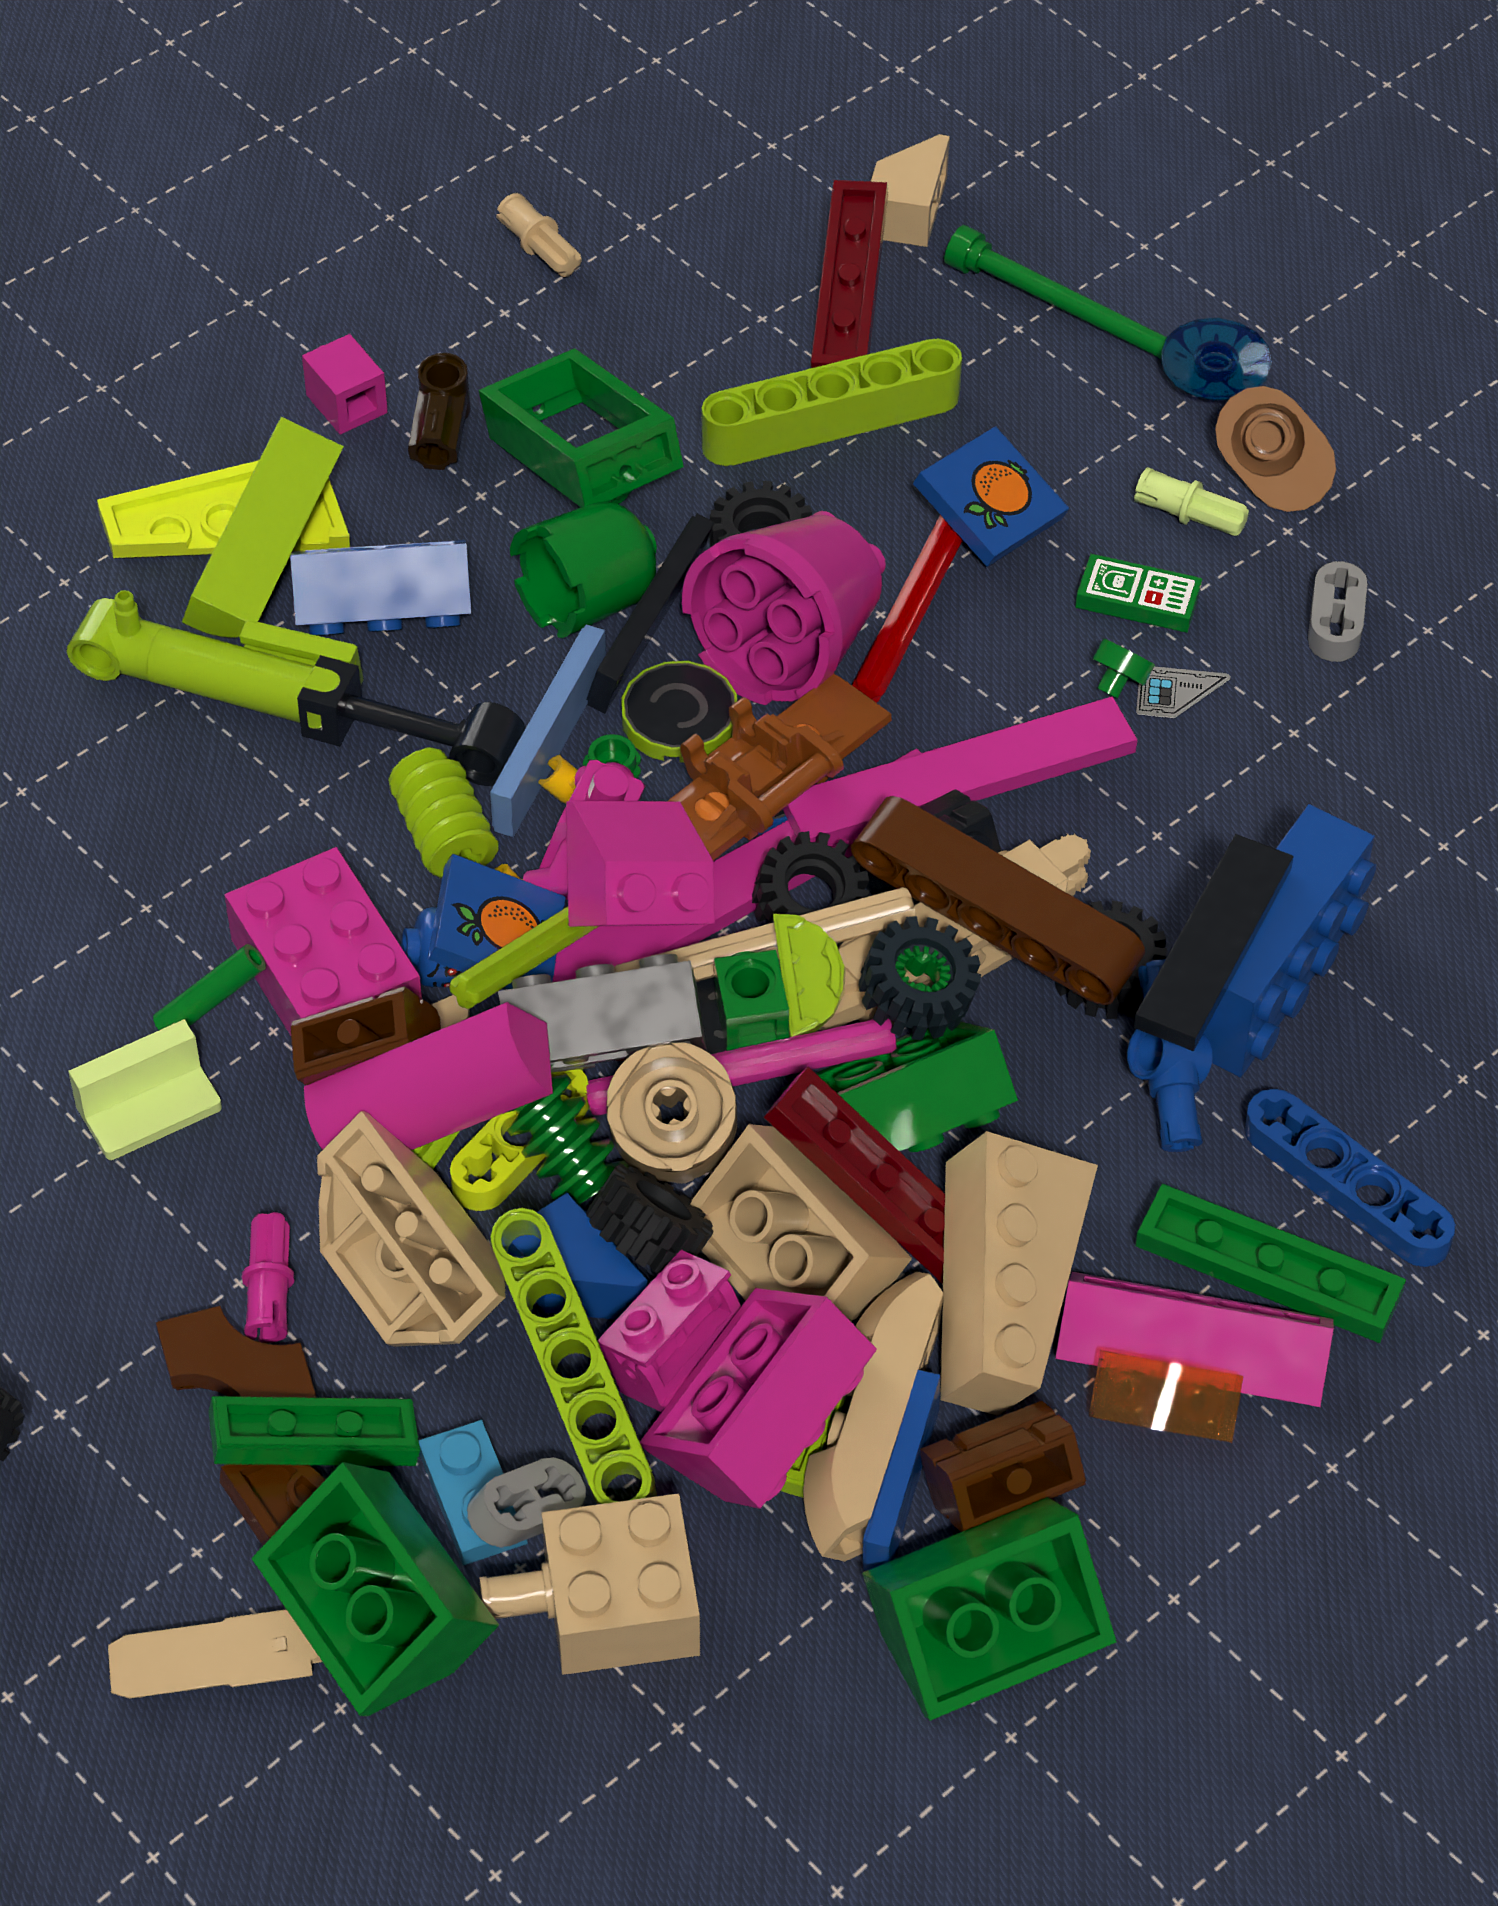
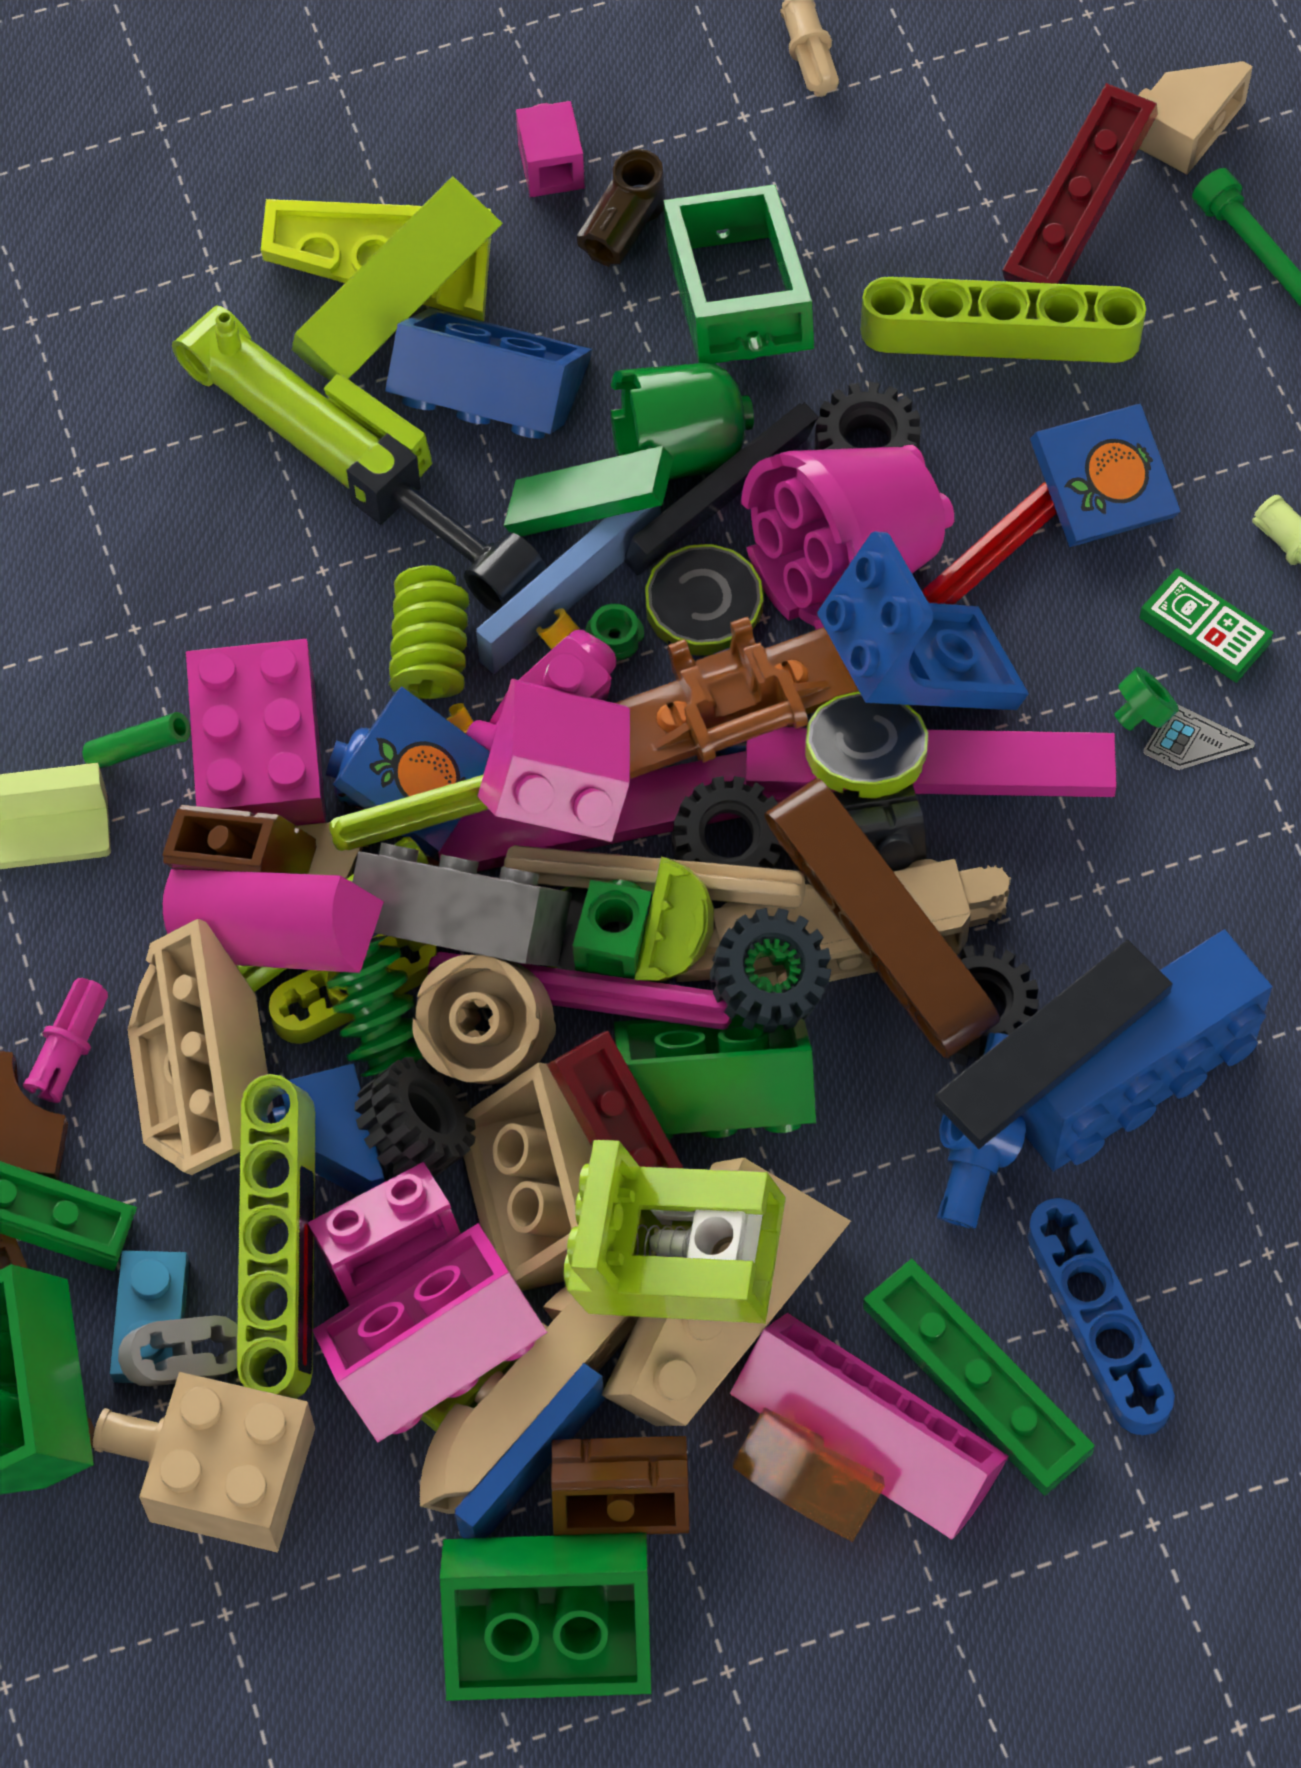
camera: 25 degrees right, 10 degrees up
none -> tile [503,446,674,537]
none -> lime brick [564,1140,786,1324]
none -> black tile [805,691,928,798]
none -> blue bracket [817,531,1029,710]

